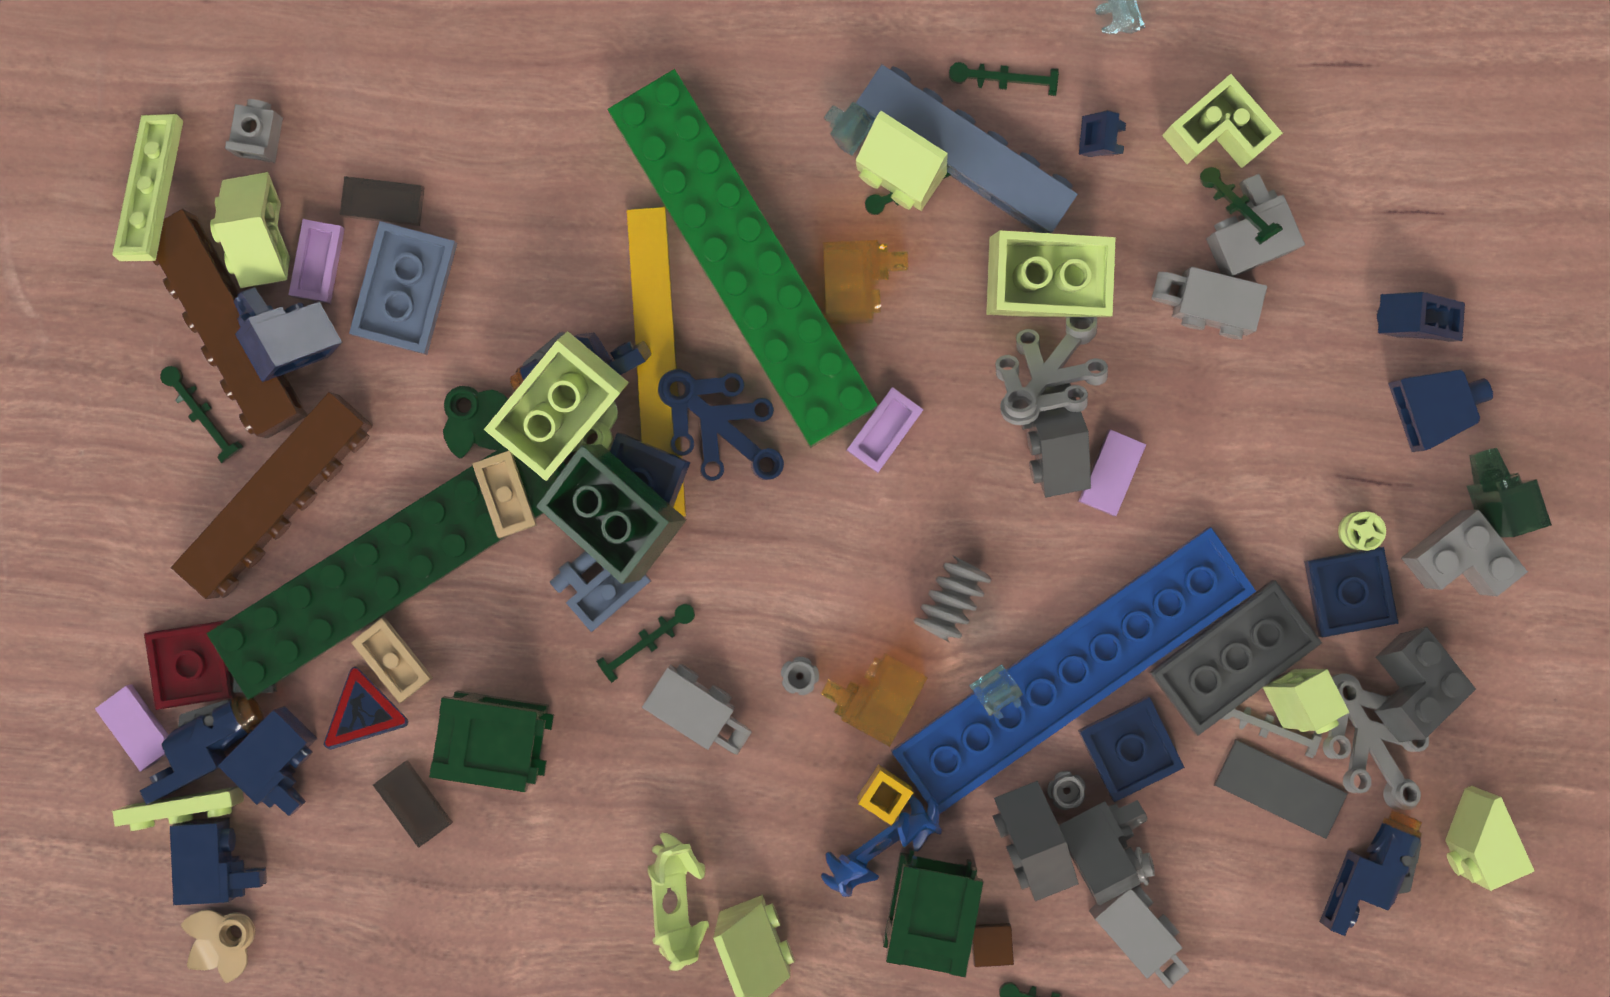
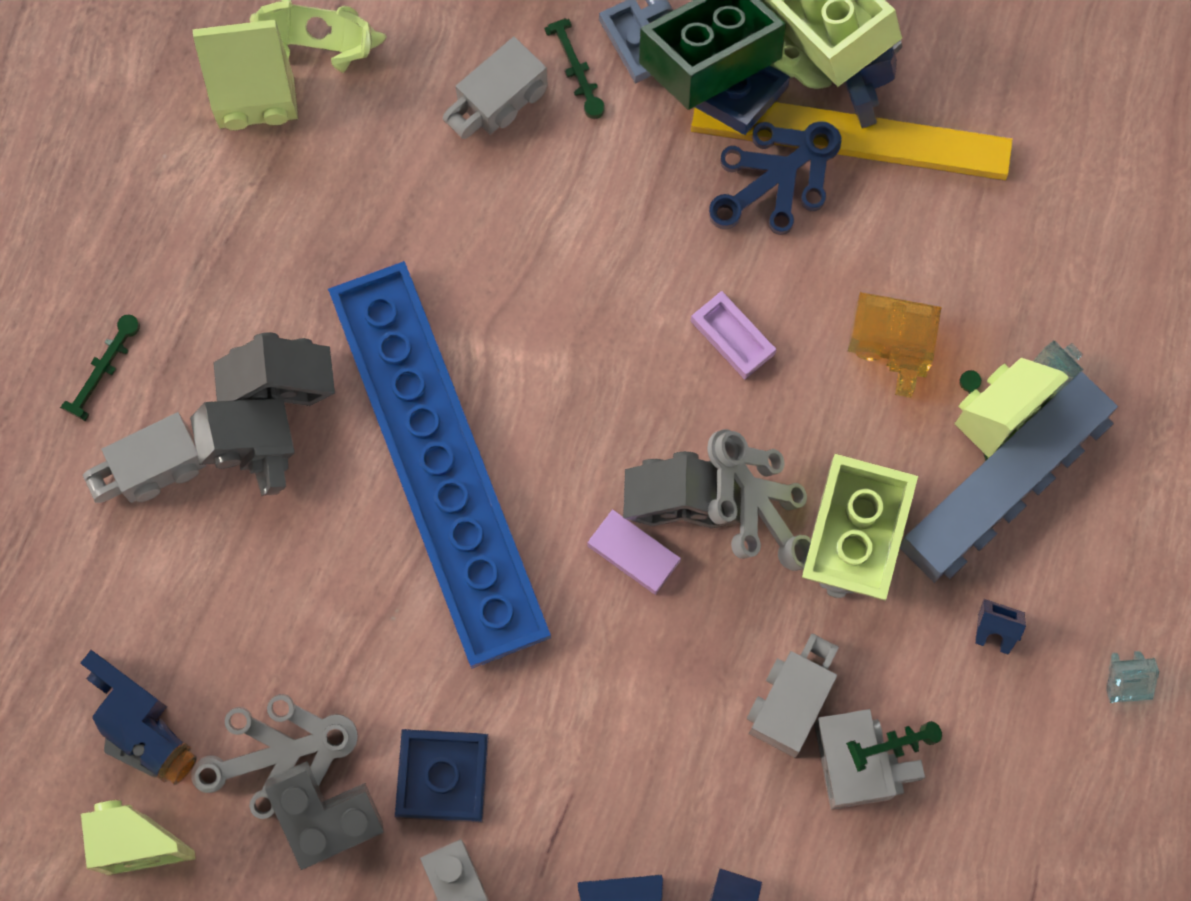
camera: 100 degrees right, 15 degrees down
green brick [607,69,878,448] -> none
light grey plate [781,657,819,695] -> none
clear yellow hinge [821,653,928,747] -> none
blue piece [821,795,942,897] -> none
yellow brick [857,764,913,826] -> none
dark green container [883,848,984,978] -> none
light grey piece [913,555,992,642] -> none
dark green piece [949,62,1059,96] -> none
clear light blue tile [969,664,1023,719] -> none
reddish brown tile [972,923,1014,967] -> none
light grey plate [1047,771,1086,810] -> none
dark blue plate [1078,696,1185,802] -> none
light grey plate [1134,847,1155,886] -> none
dark grey tile [1149,580,1322,736] -> none
yellowish green brick [1162,74,1283,168] -> none
dark grey piece [1214,740,1348,839] -> none
light grey piece [1221,707,1322,759] -> none
yellowish green brick [1263,669,1350,734] -> none
yellowish green wheel [1338,511,1386,551] -> none

